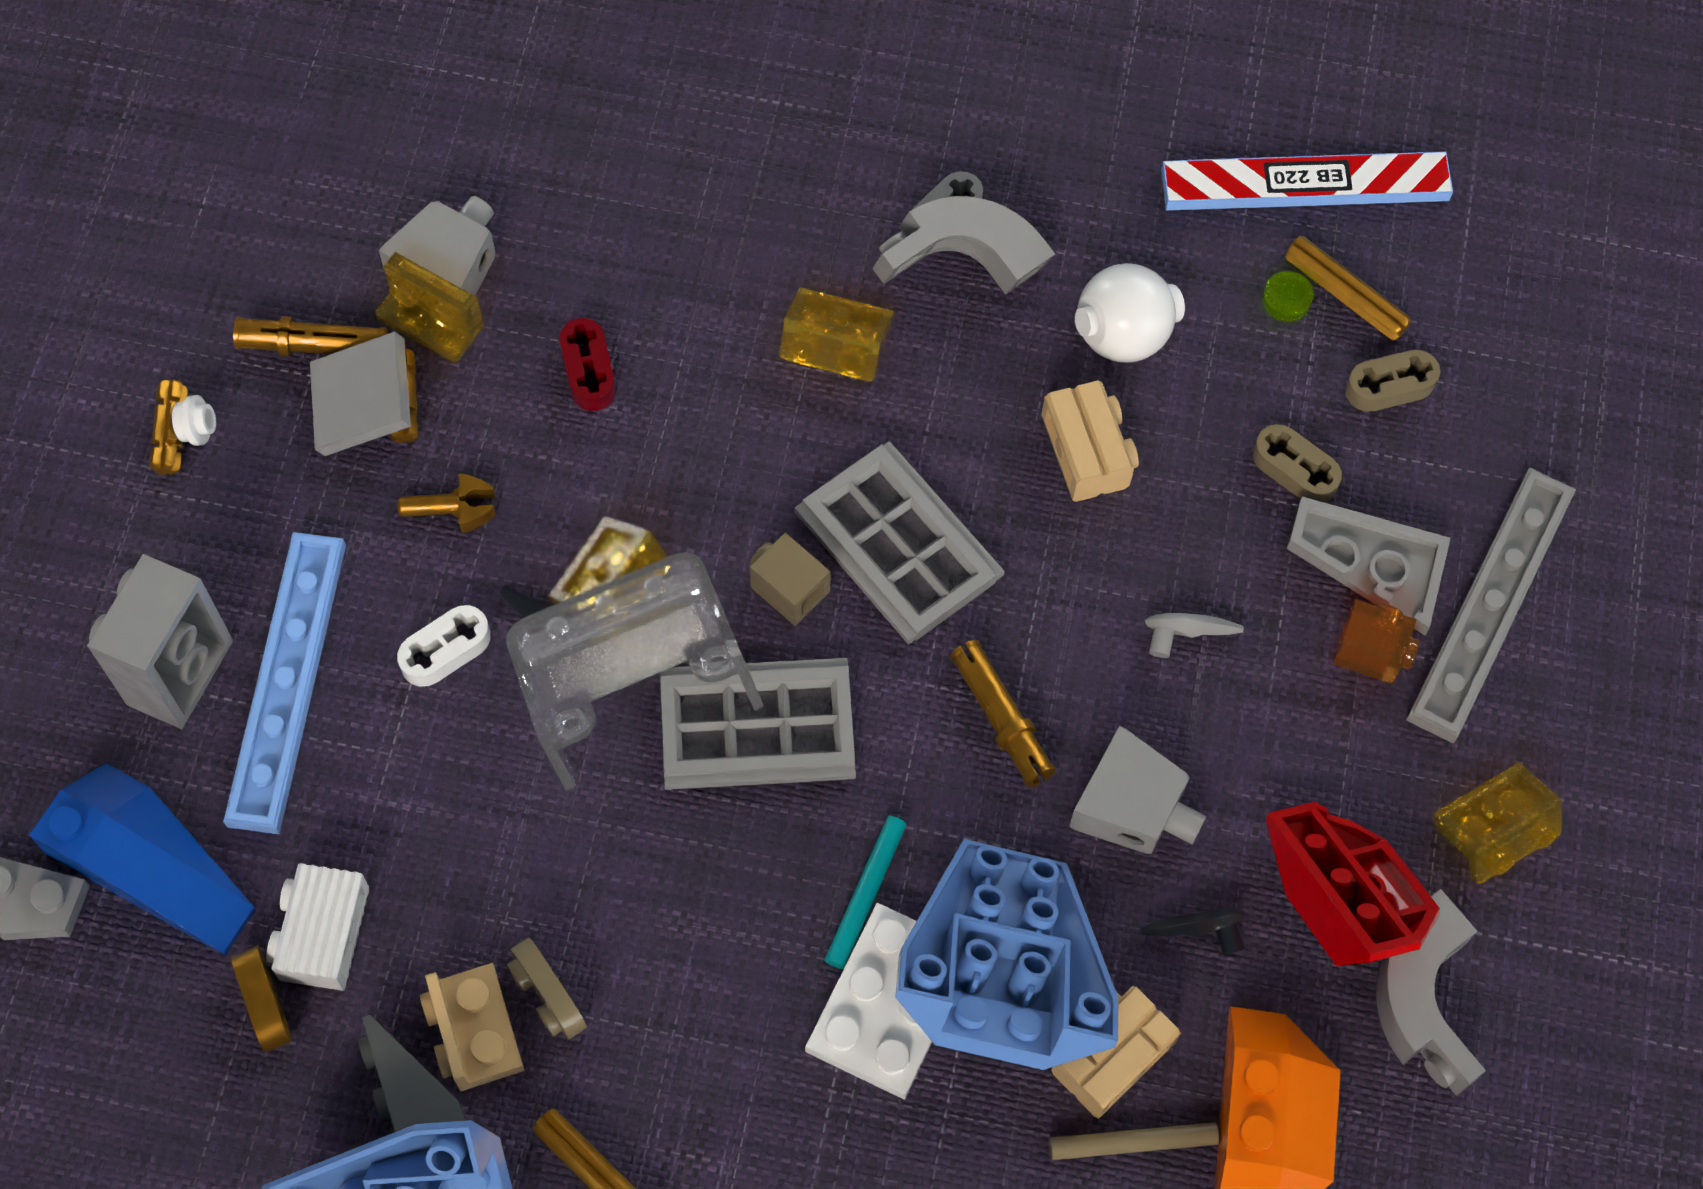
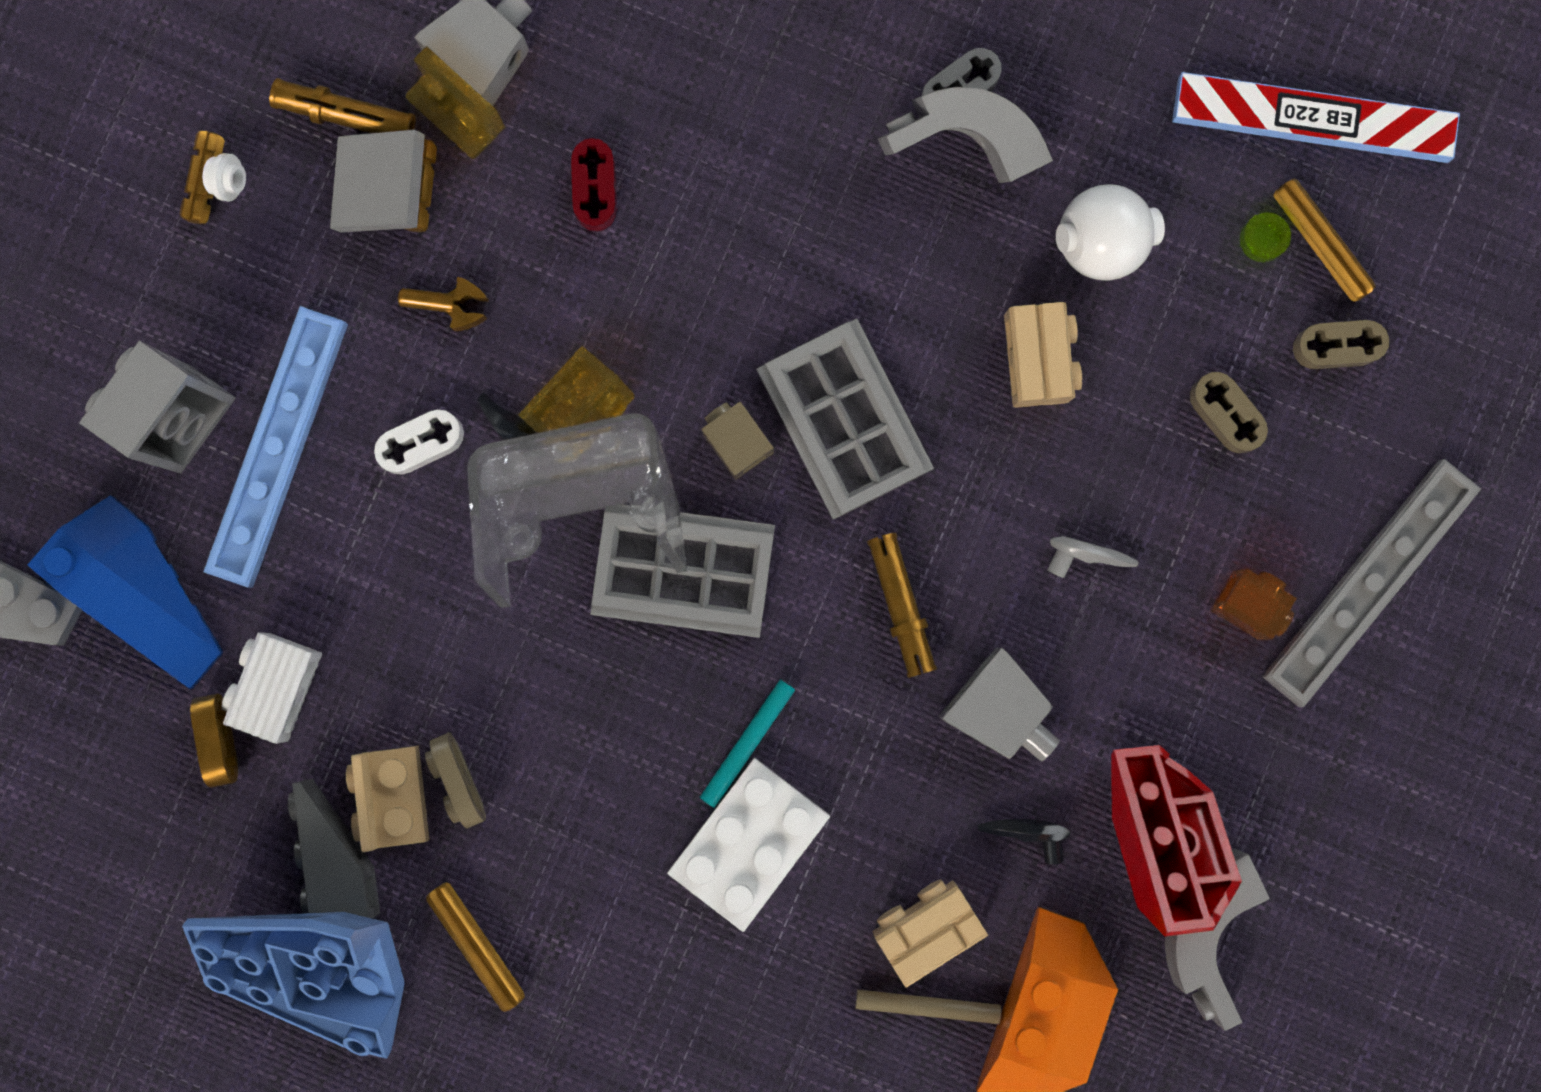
camera: 15 degrees right, 20 degrees up
clear yellow bracket [779,287,894,382] -> none
medium blue wedge [895,839,1118,1070] -> none
light grey wing [1287,496,1451,635] -> none
clear yellow bracket [1434,762,1562,884] -> none

